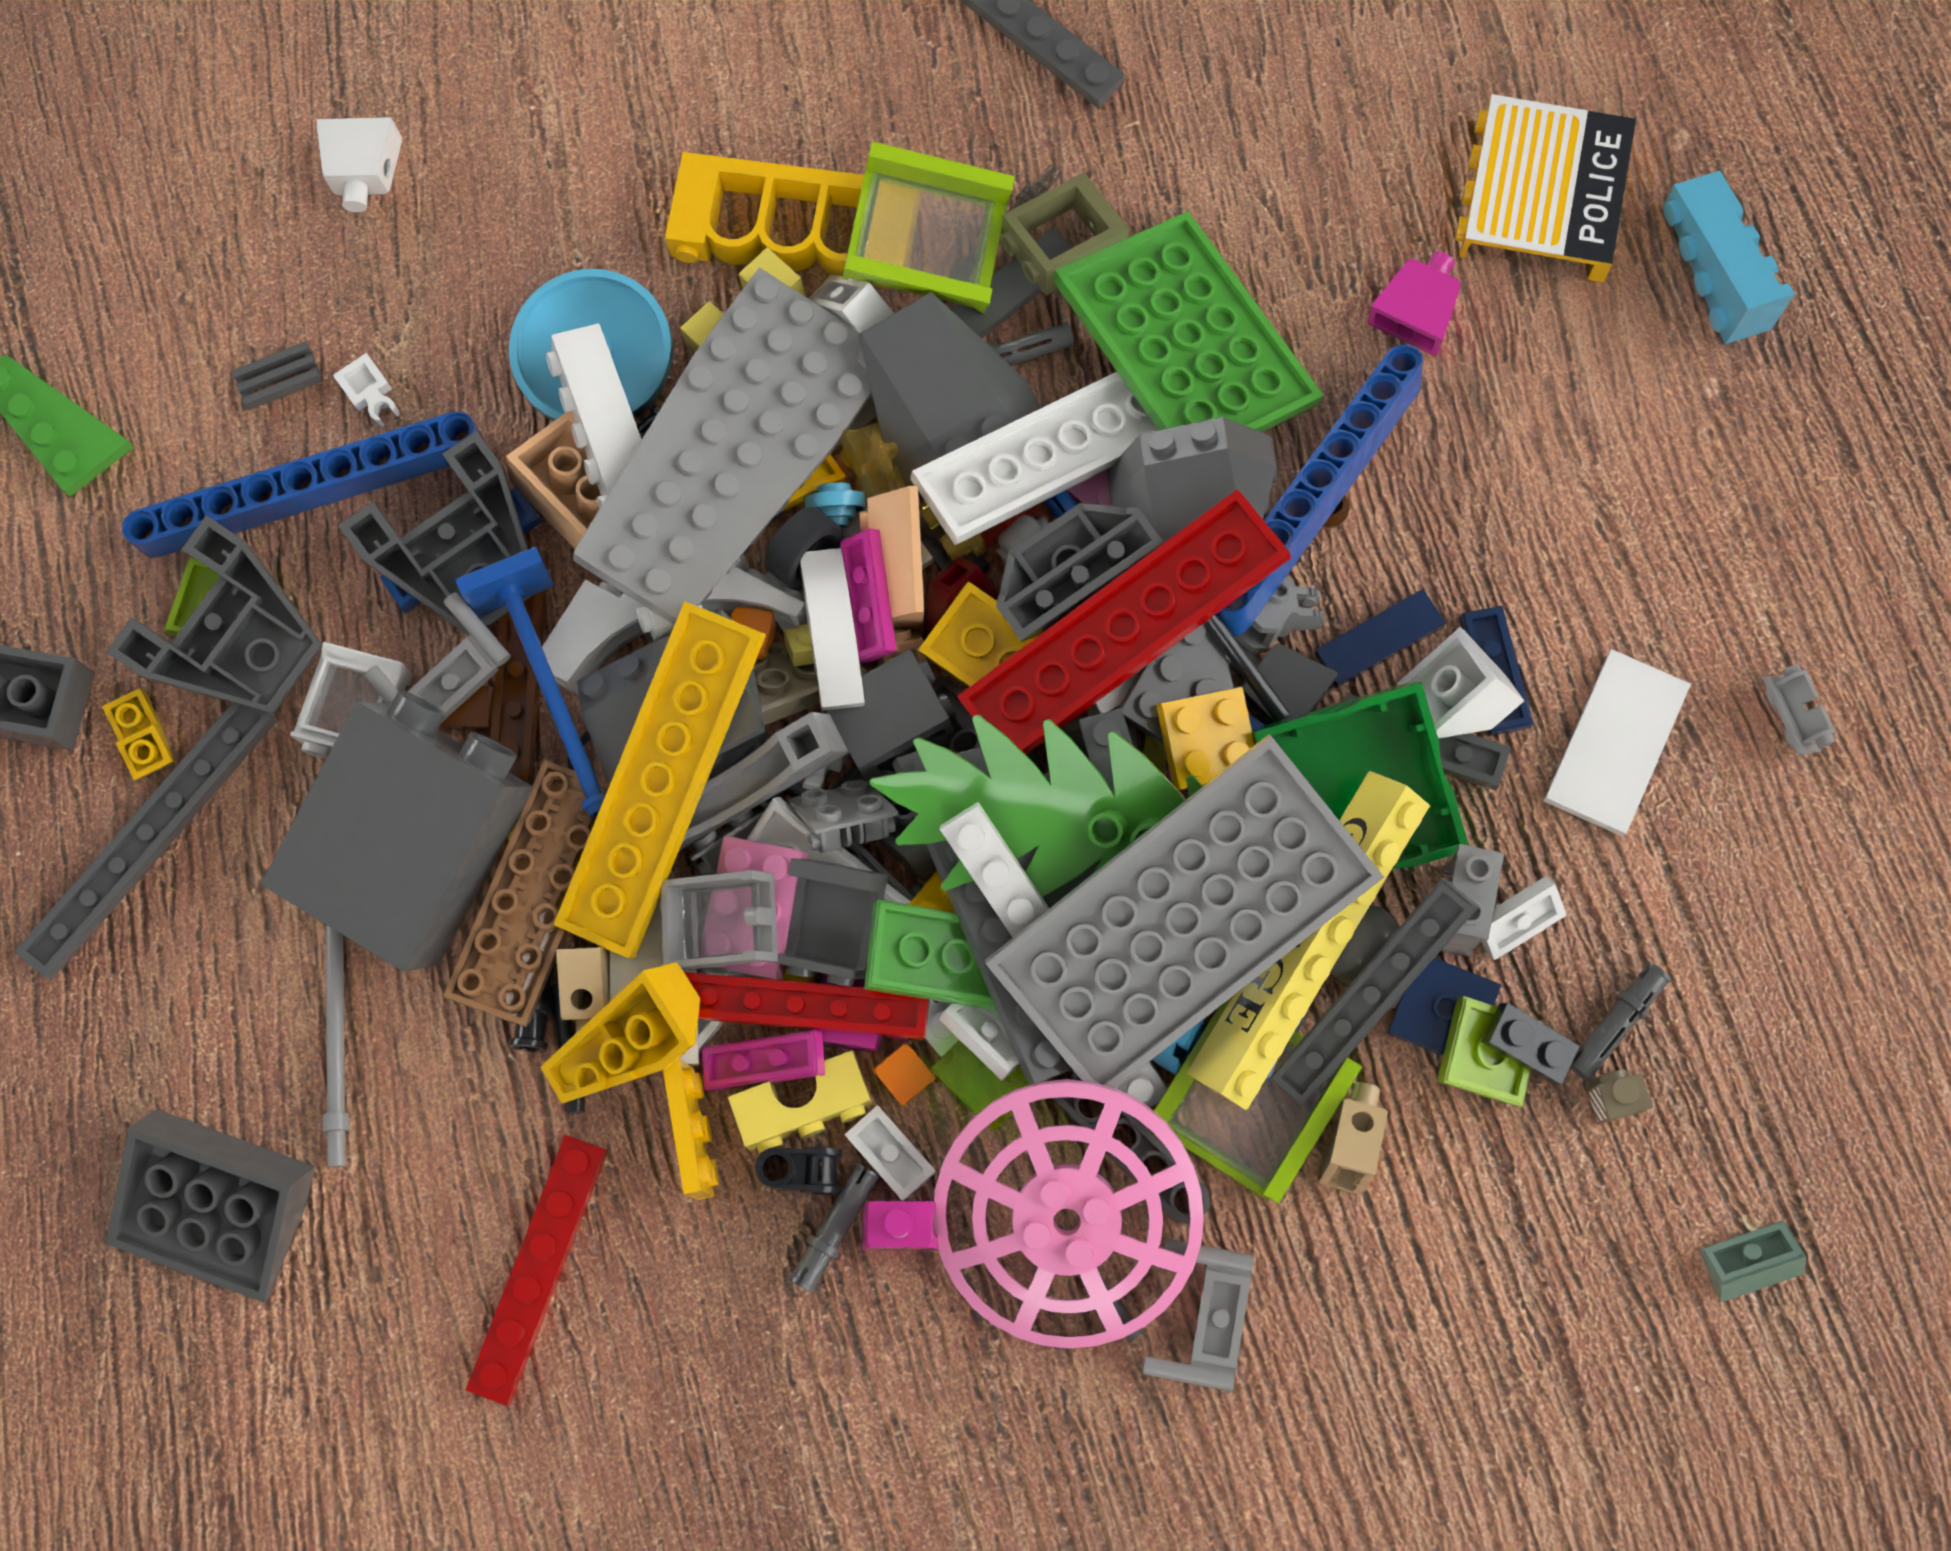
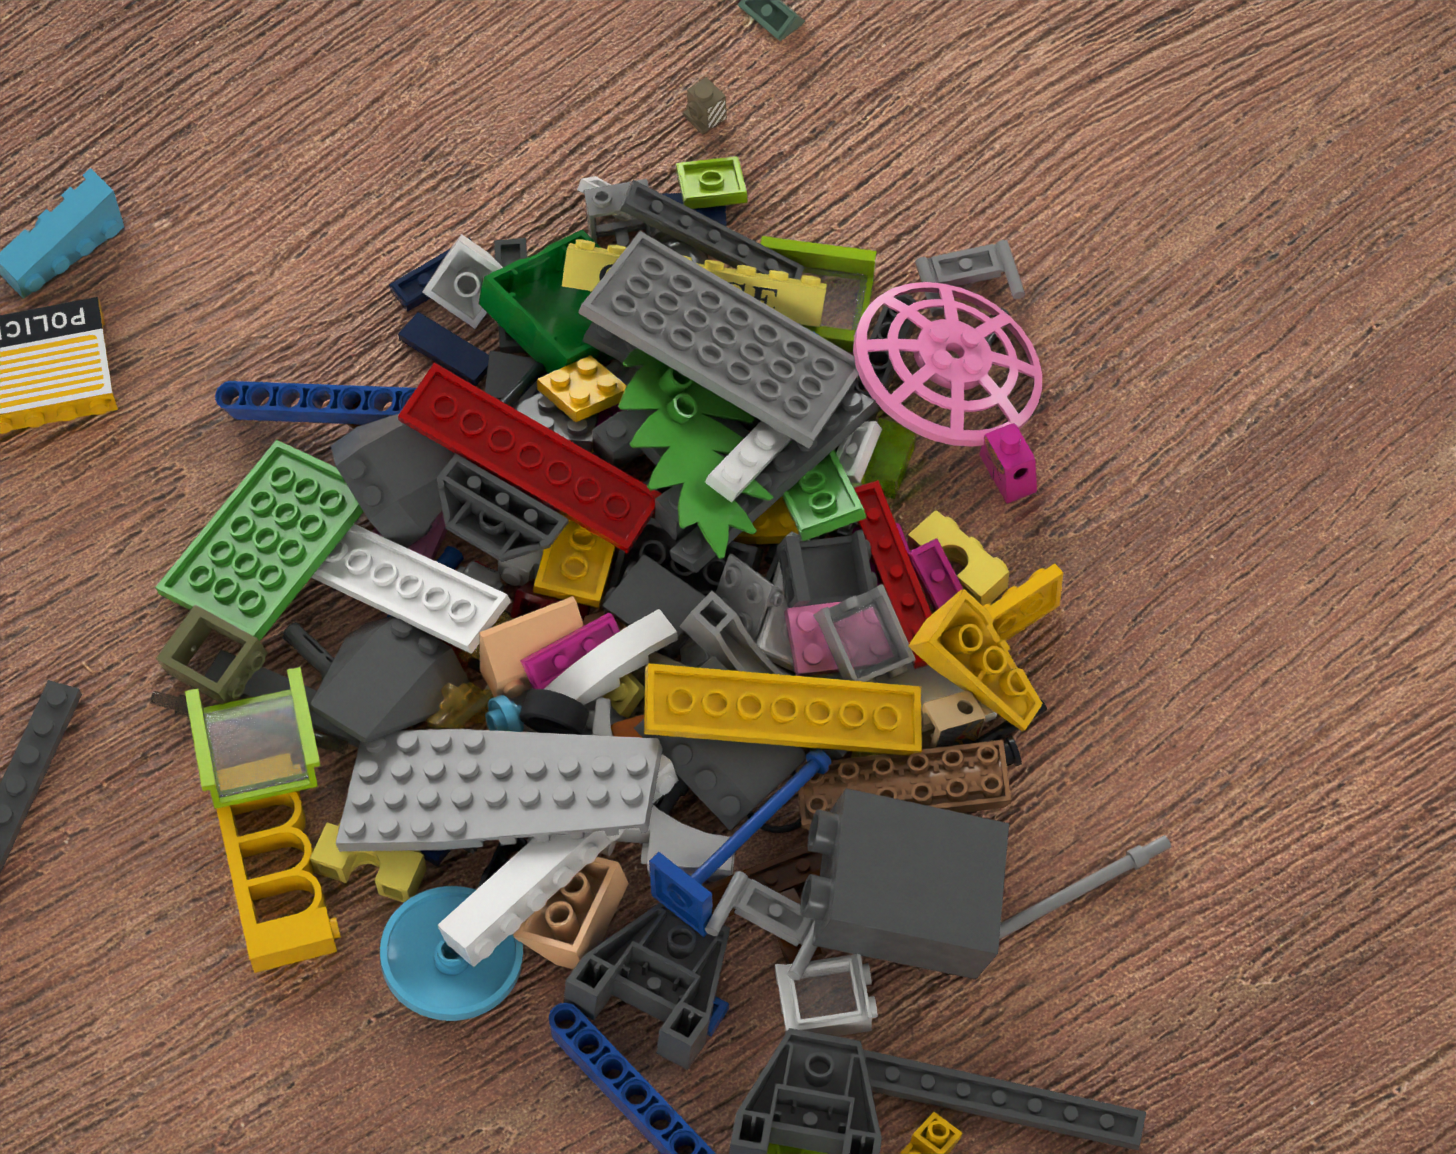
camera: 120 degrees left, 15 degrees down
dark grey slope [106,1109,315,1303] -> none
white plate [333,353,399,427] -> none
red plate [465,1135,608,1406] -> none
black piece [755,1147,842,1195] -> none
dark grey pin [788,1163,881,1294] -> none
white slope [808,274,894,333] -> none
white plate [844,1105,937,1201] -> none
orange slope [873,1042,936,1107] -> none
tan torso [1318,1082,1388,1195] -> none
dark pink torso [1367,251,1461,357] -> none
plate [1482,1003,1580,1085] -> none
white tile [1543,649,1691,837] -> none
dark grey pin [1570,962,1671,1081] -> none
light grey hinge [1763,664,1836,756] -> none

